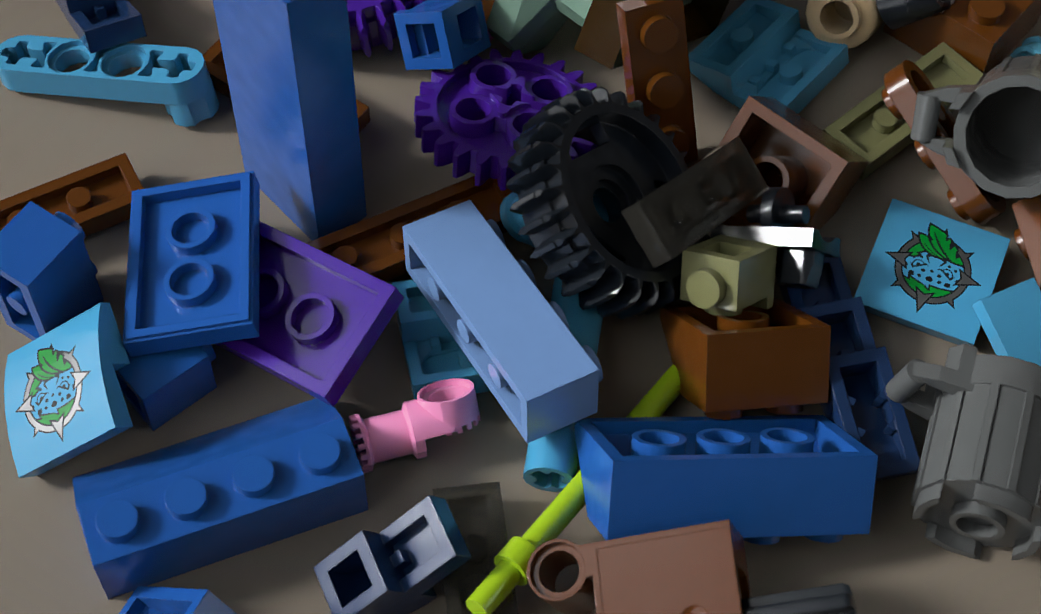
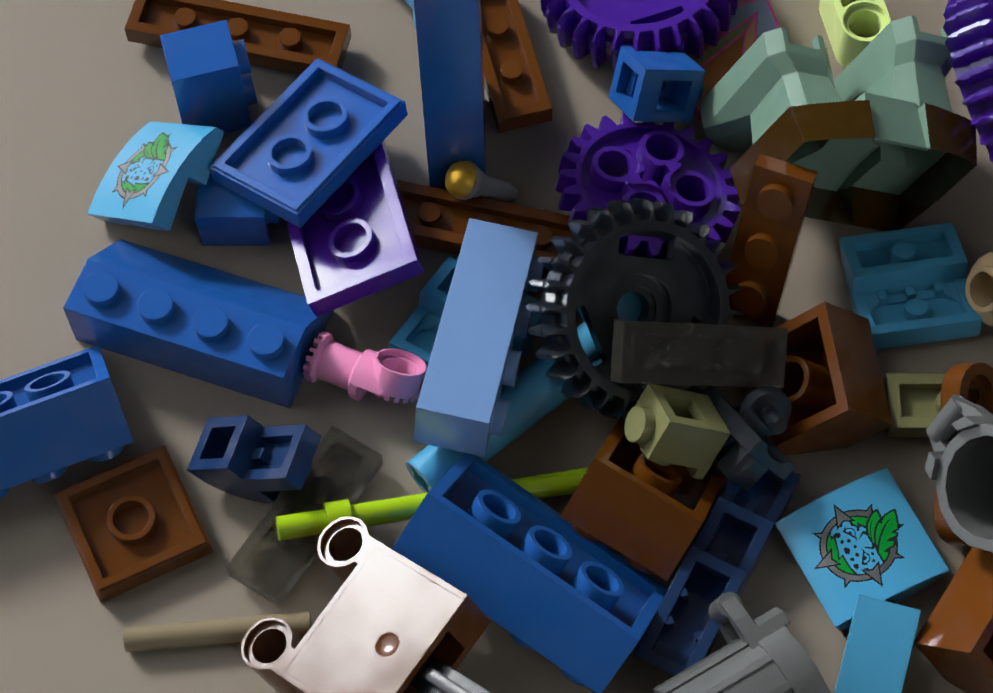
camera: 45 degrees right, 5 degrees up
none -> piece [445,160,518,202]

